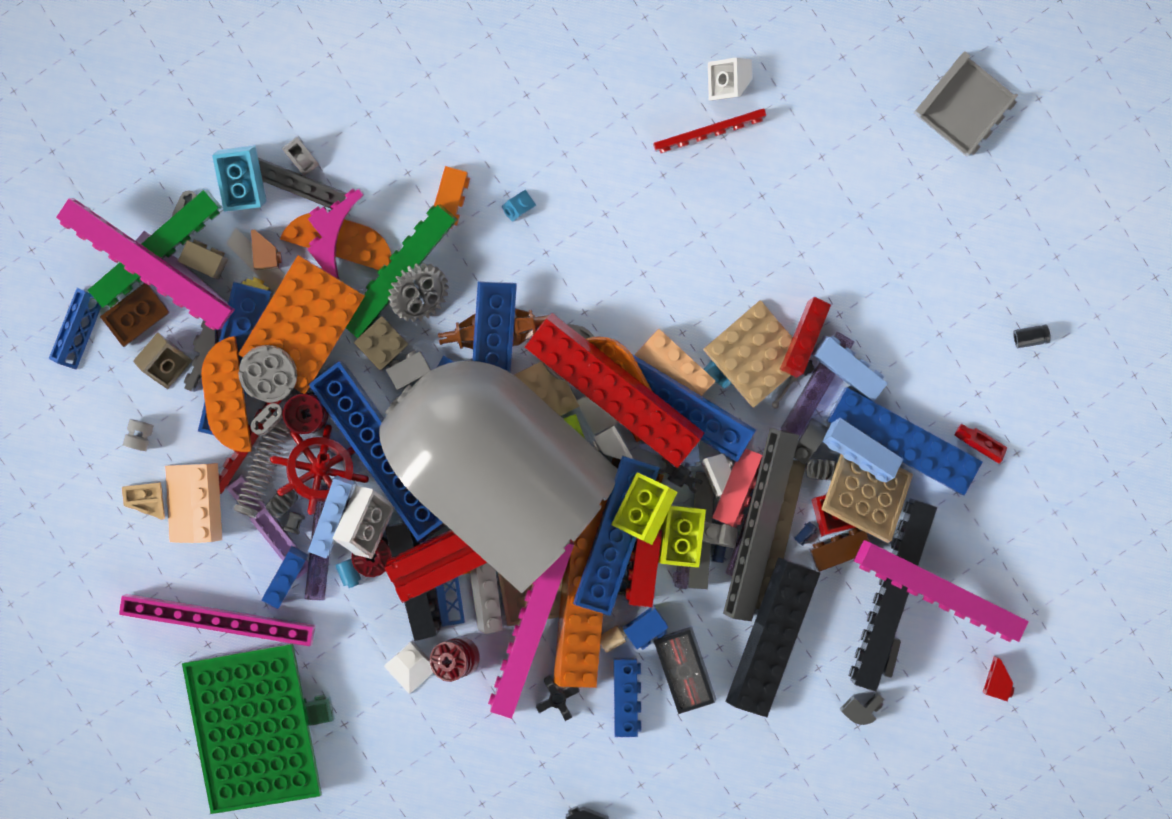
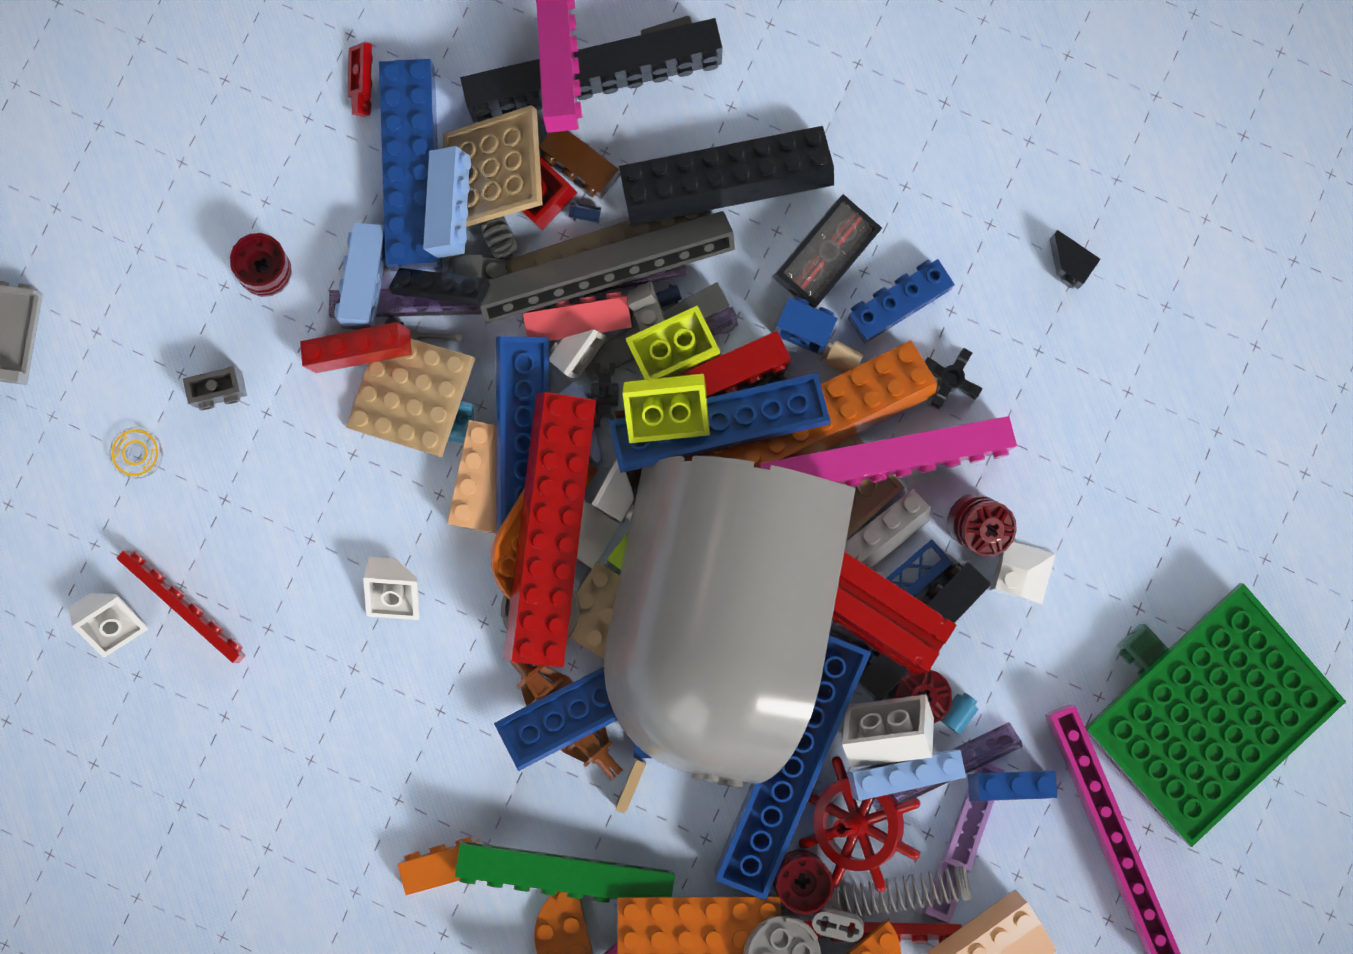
camera: 110 degrees left, 5 degrees down
dark grey gear [266,490,298,518] -> none
dark grey bush [283,511,305,535] -> none
dark tan brick [353,316,410,371] -> none
light grey brick [386,350,431,390] -> none
light grey gear [388,263,449,322] -> none
dark azure bracket [502,189,536,222] -> none
dark grey brick [840,692,885,725] -> none
black piece [1013,324,1051,349] -> none
none -> clear tile [109,427,163,479]
none -> flat silver brick [183,366,247,411]
none -> dark red wheel [230,233,292,297]
none -> white slope [363,556,420,620]
none -> black plate [388,268,490,306]
none -> tan tile [615,758,646,813]

